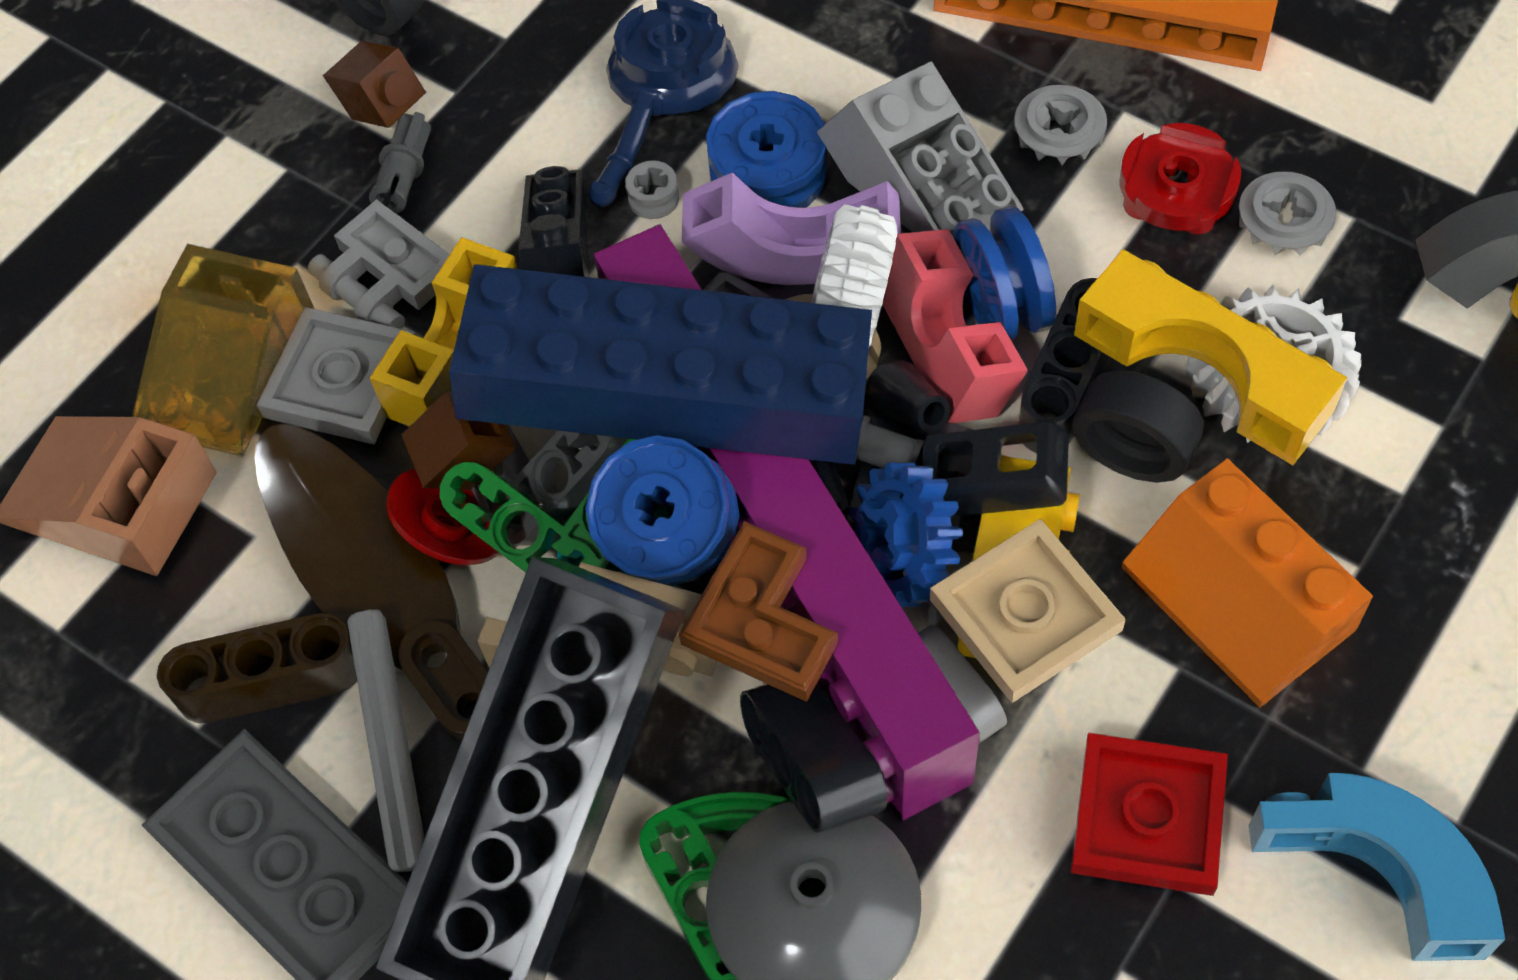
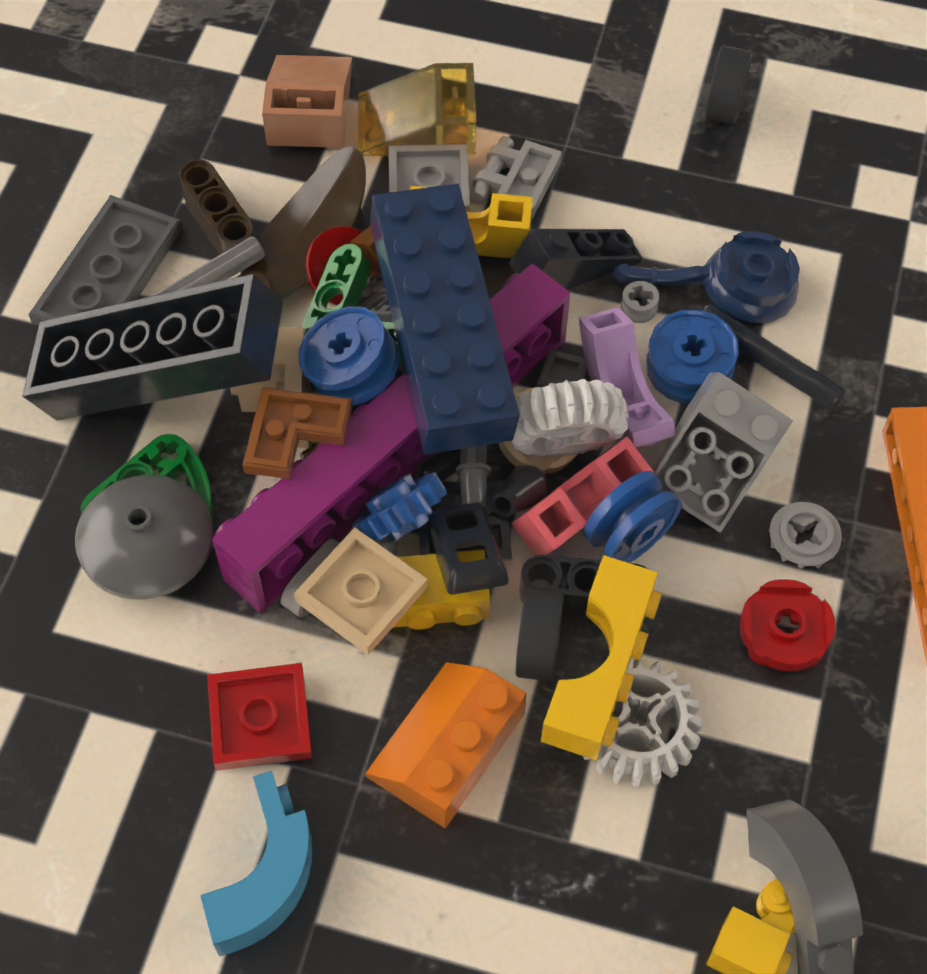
camera: 65 degrees right, 0 degrees up
reddish brown brick [322,41,427,128] -> none
dark grey axle [369,112,431,214] -> none
black beam [740,683,887,833] -> none
light grey gear [1238,172,1336,255] -> none
none -> black axle [702,305,846,410]

